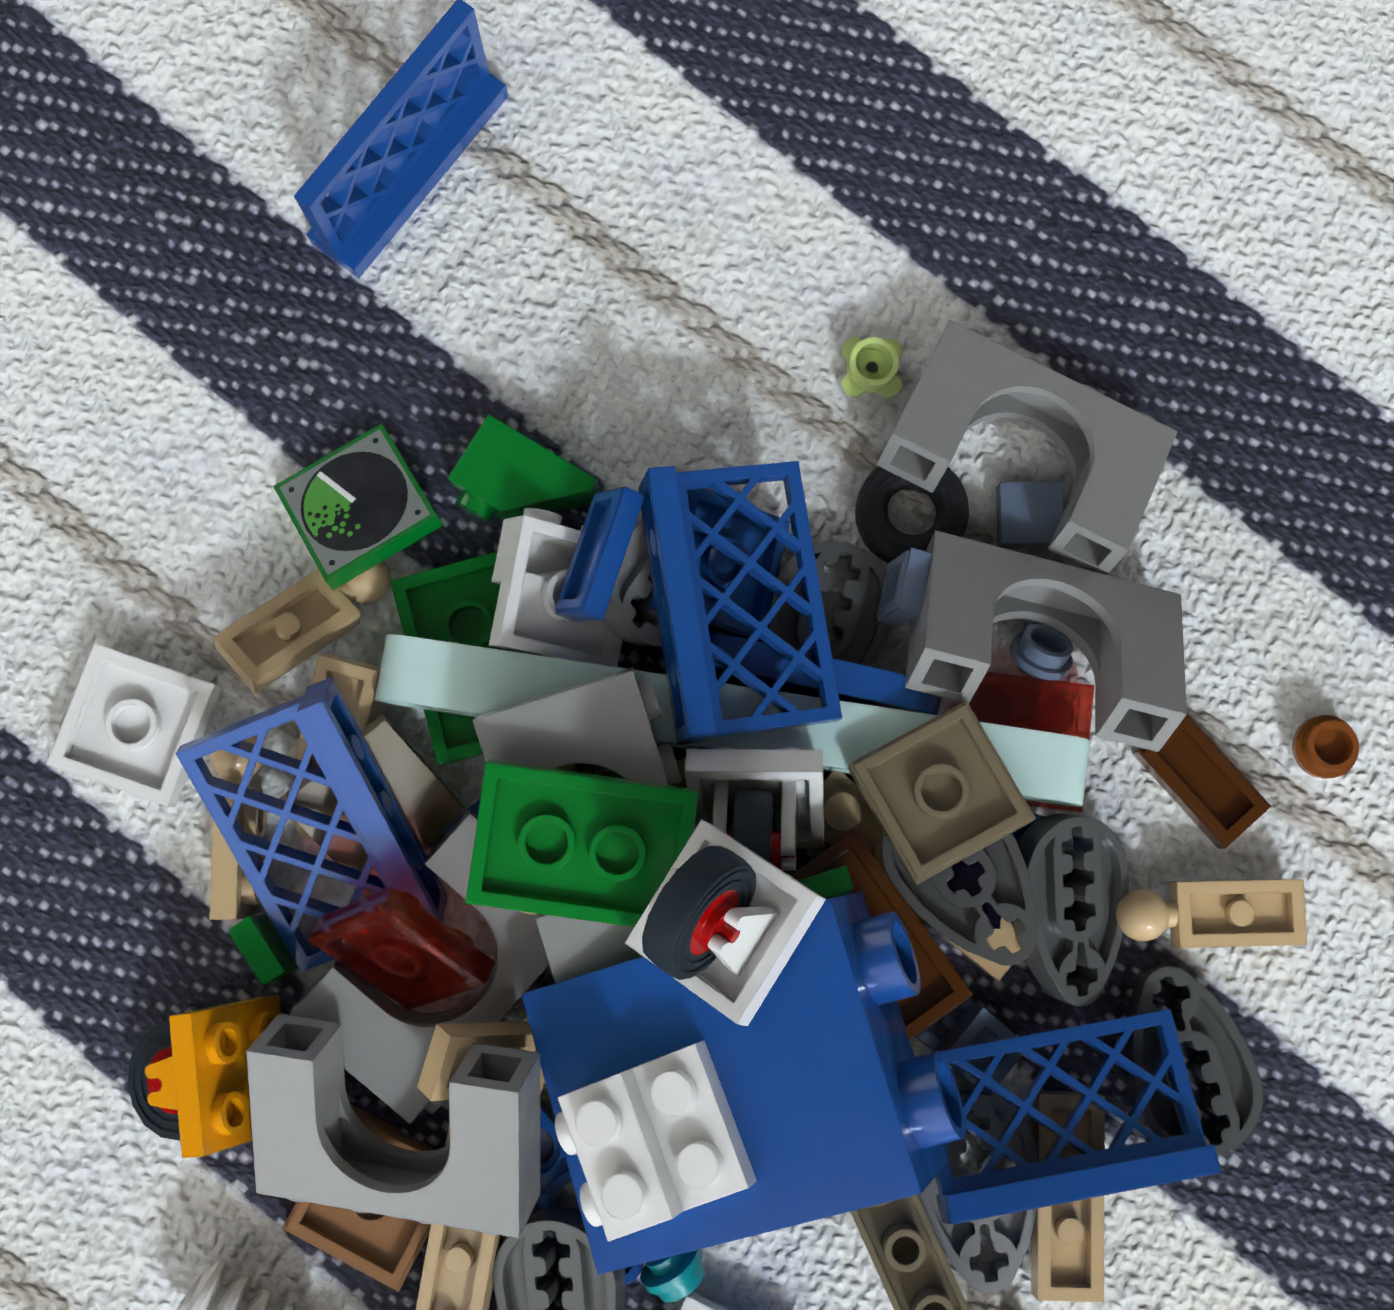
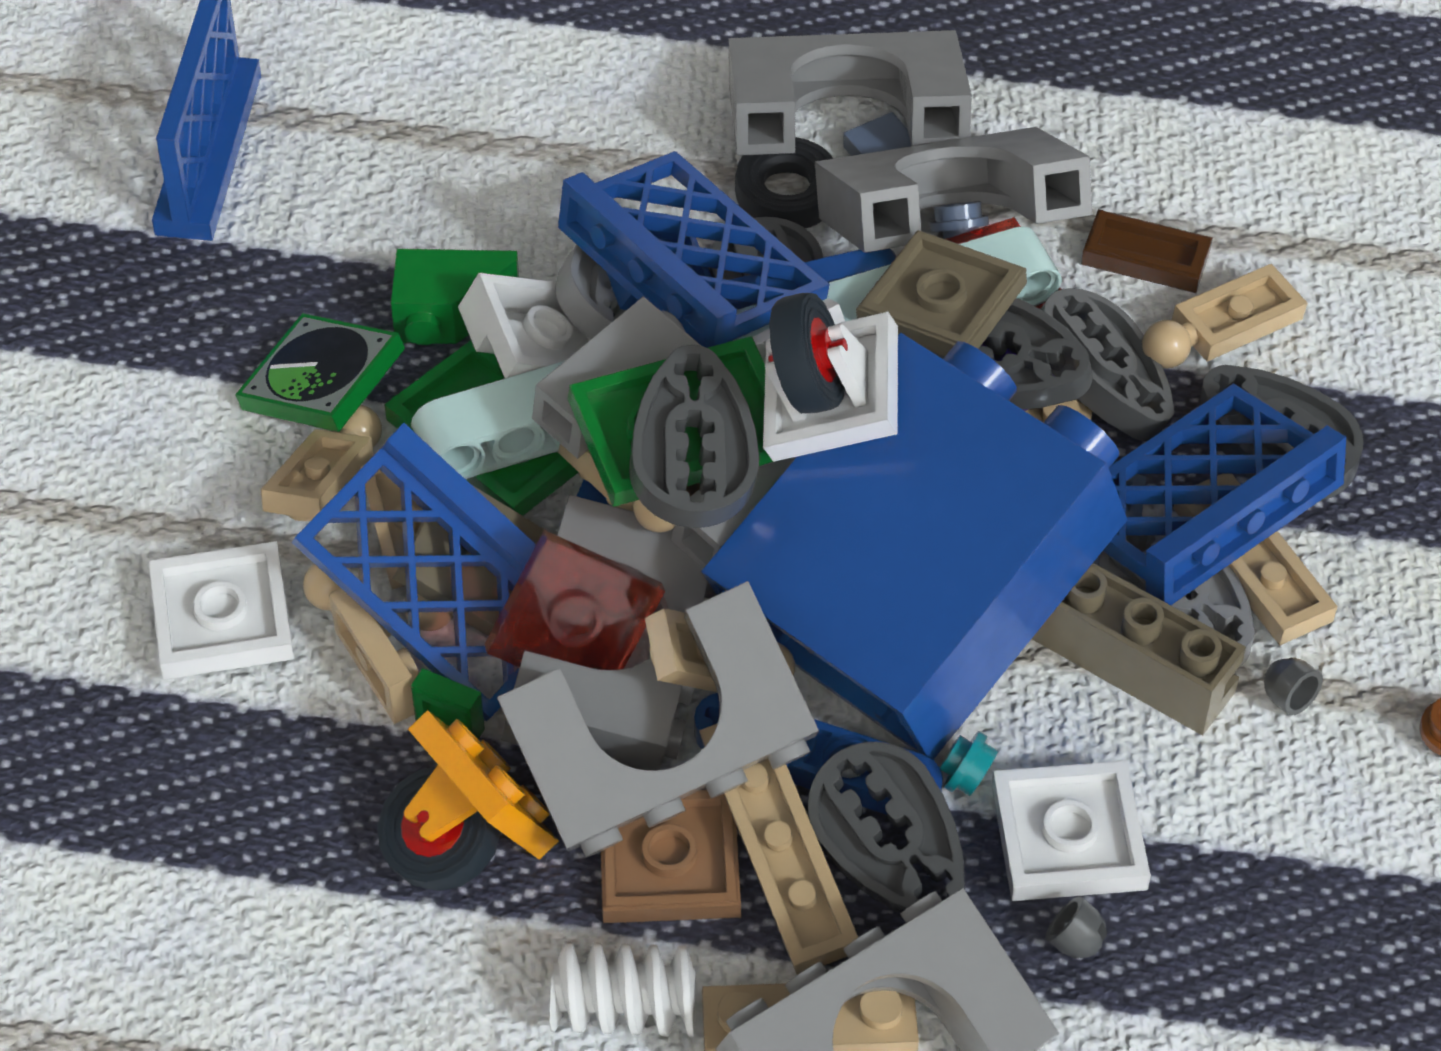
camera: 25 degrees left, 30 degrees down
blue tile [555,486,645,622] -> none
white plate [555,1040,757,1242] -> none
yellowish green plate [841,337,903,399] -> none
sand blue tile [877,548,933,628] -> none
dark orange plate [1292,715,1359,779] -> none
none -> dark grey piece [629,345,759,528]

